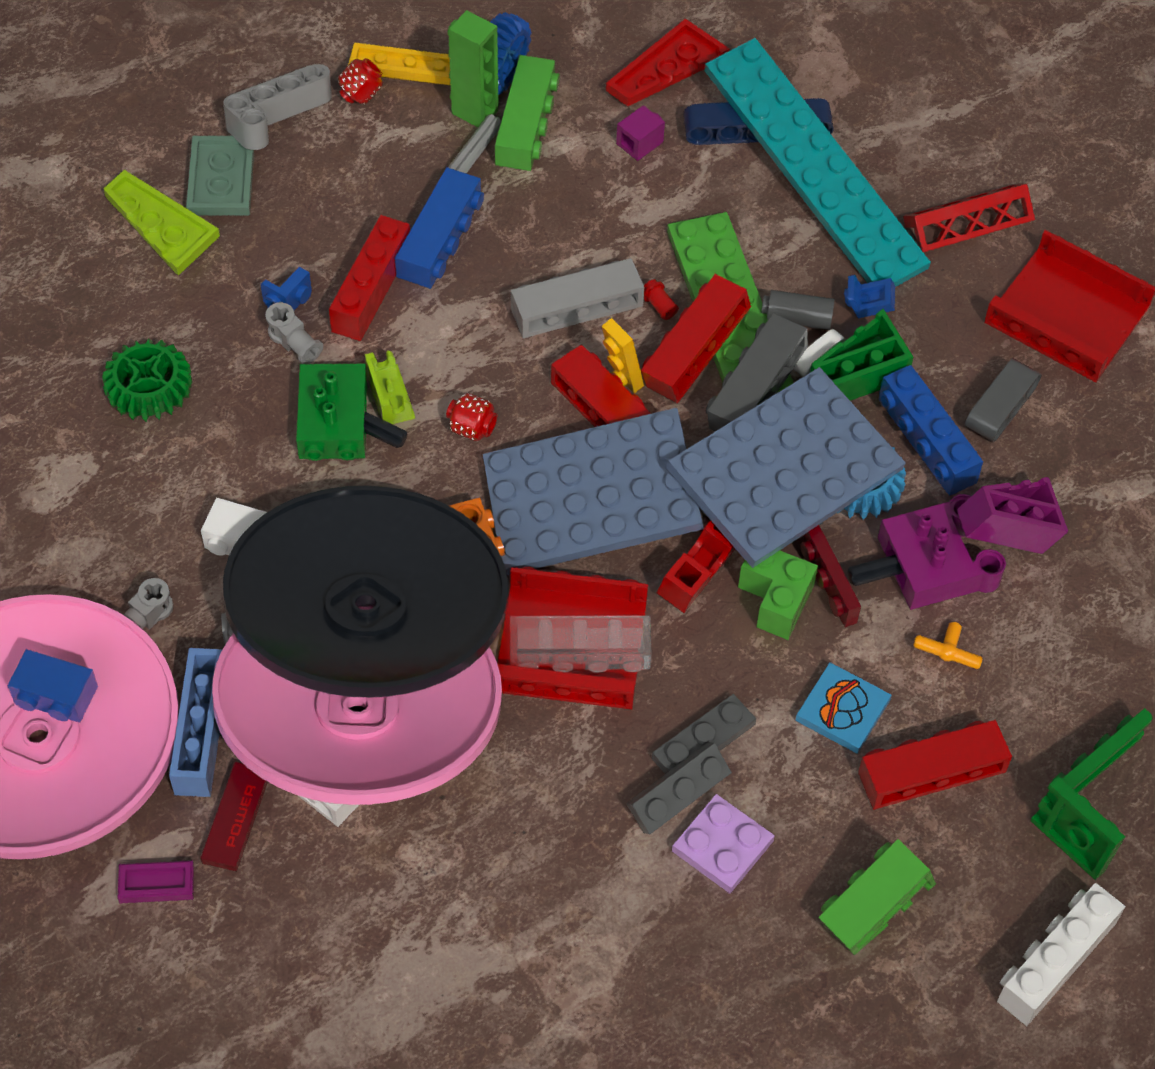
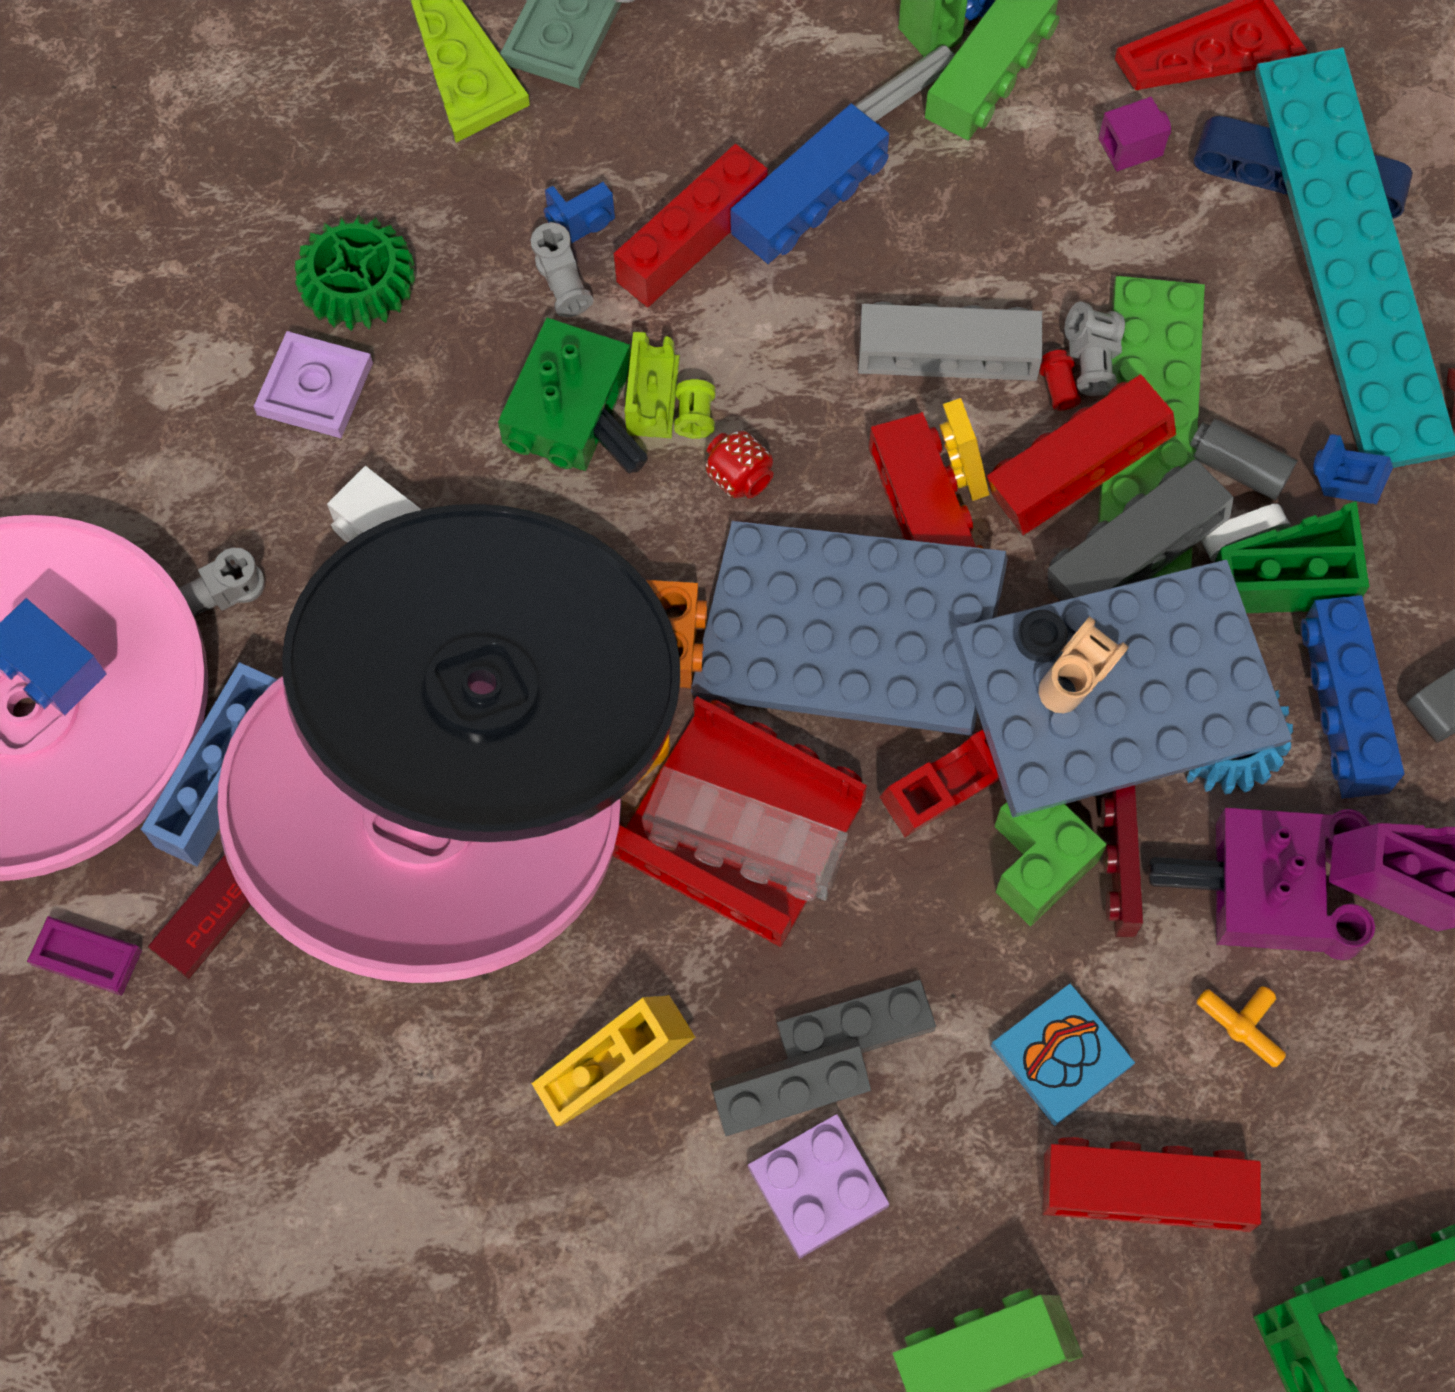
camera: 25 degrees right, 10 degrees up
none -> lavender plate [254,331,373,438]
none -> yellow slope [531,995,696,1126]
none -> lime bush [674,379,716,439]
none -> black tile [1015,610,1068,662]
none -> light nougat piece [1038,616,1129,714]
none -> light grey connector [1064,301,1125,396]

